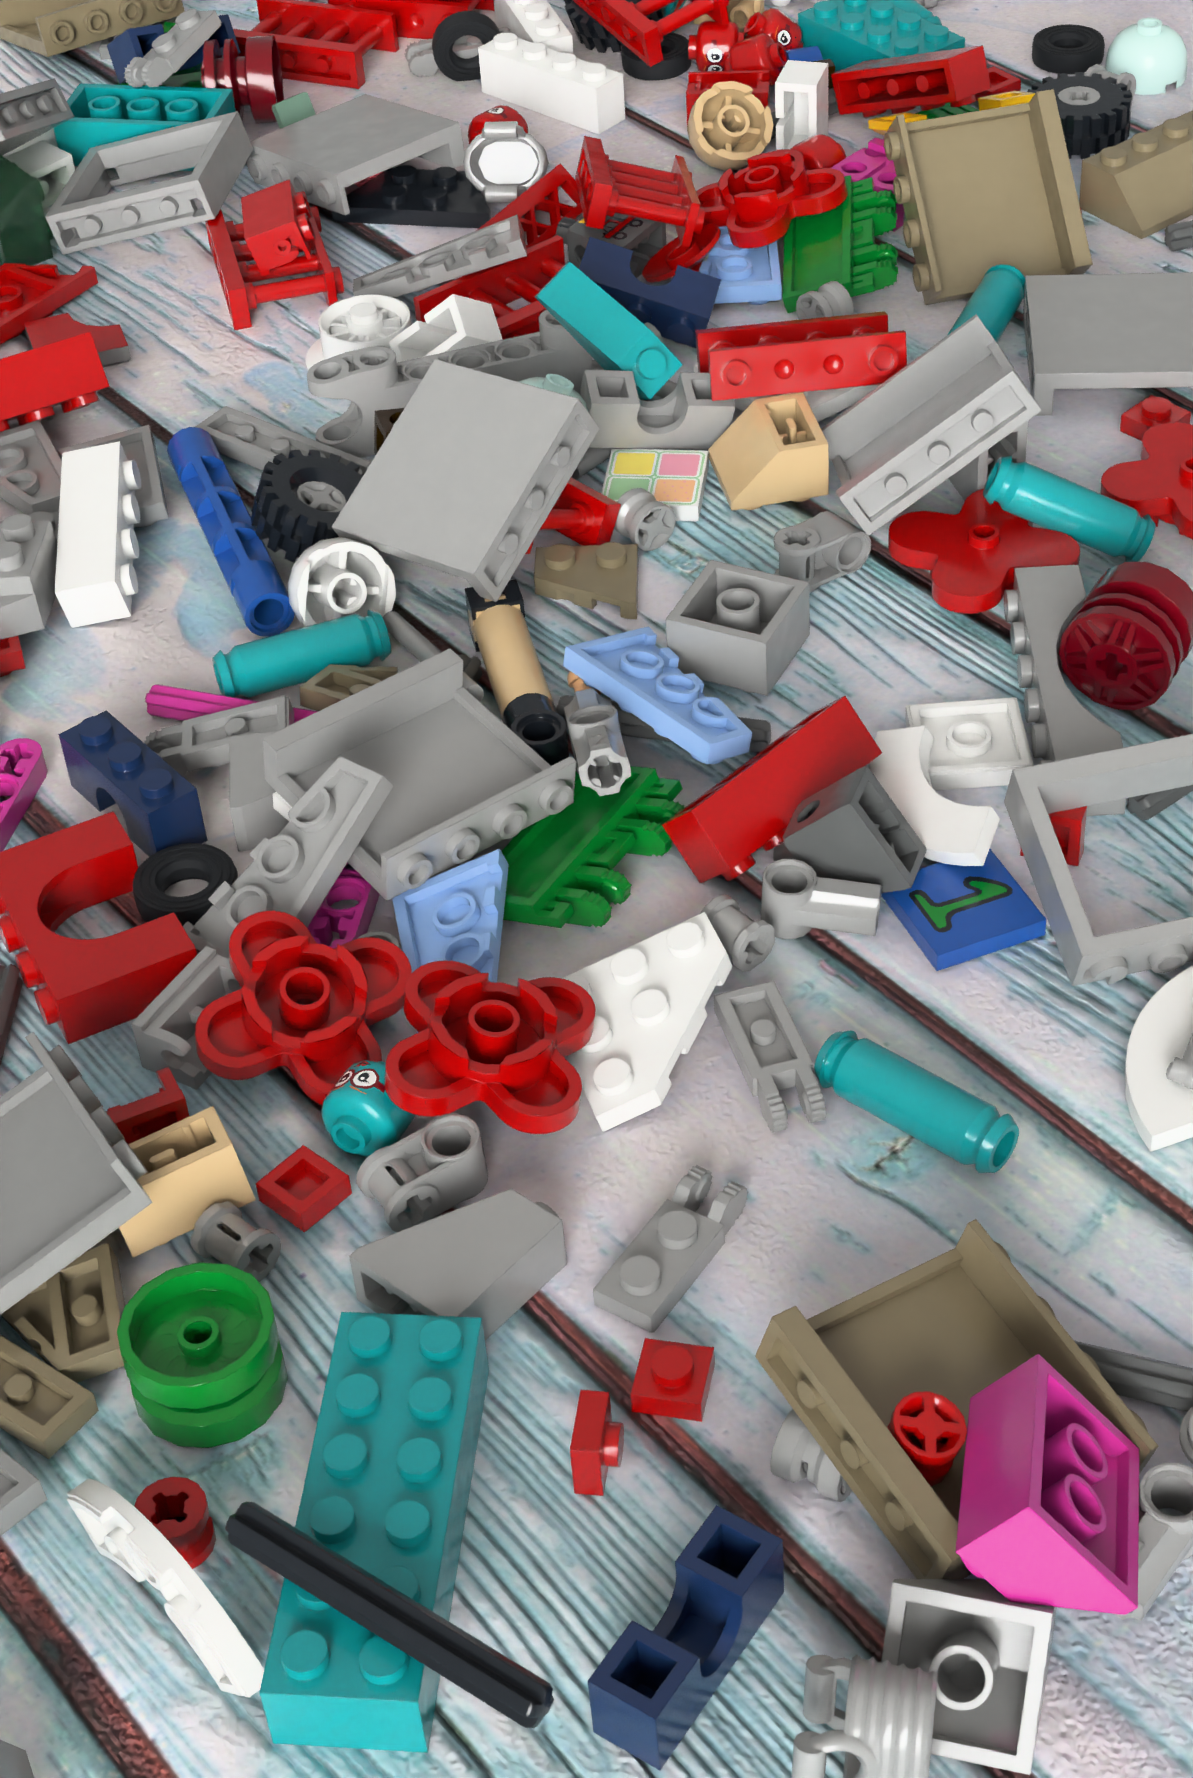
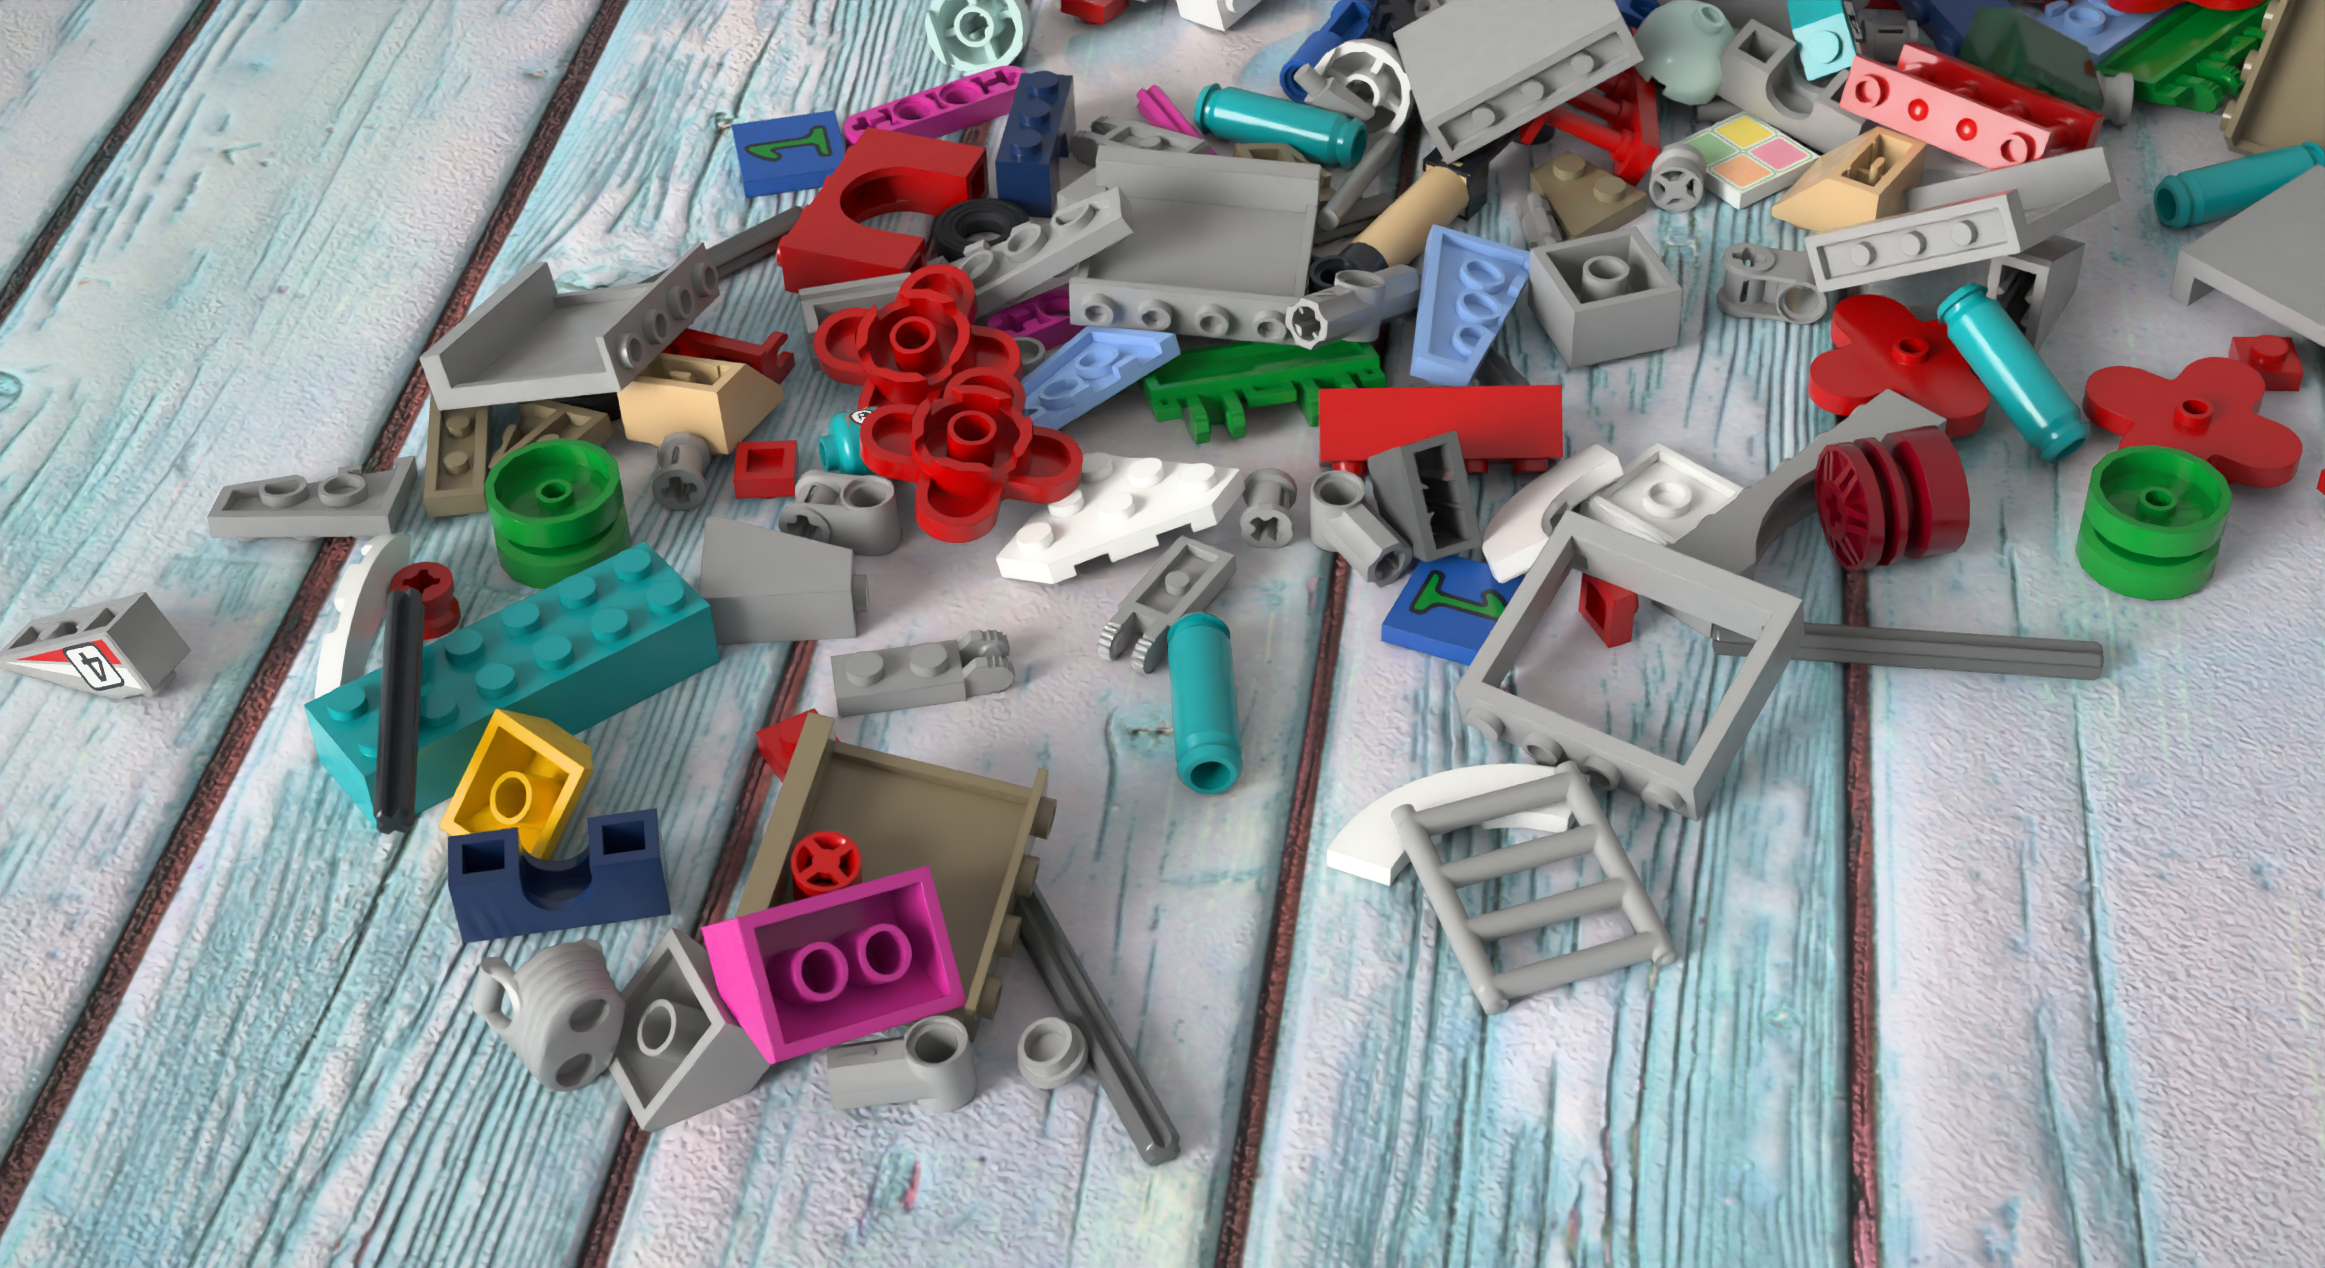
camera: 45 degrees right, 0 degrees up
red plate [570,1390,624,1496] -> none
none -> yellow slope [439,708,593,861]
none -> light grey bar [1294,63,1376,121]
none -> light grey axle [1516,192,1562,249]
none -> clear green slope [1957,6,2105,110]

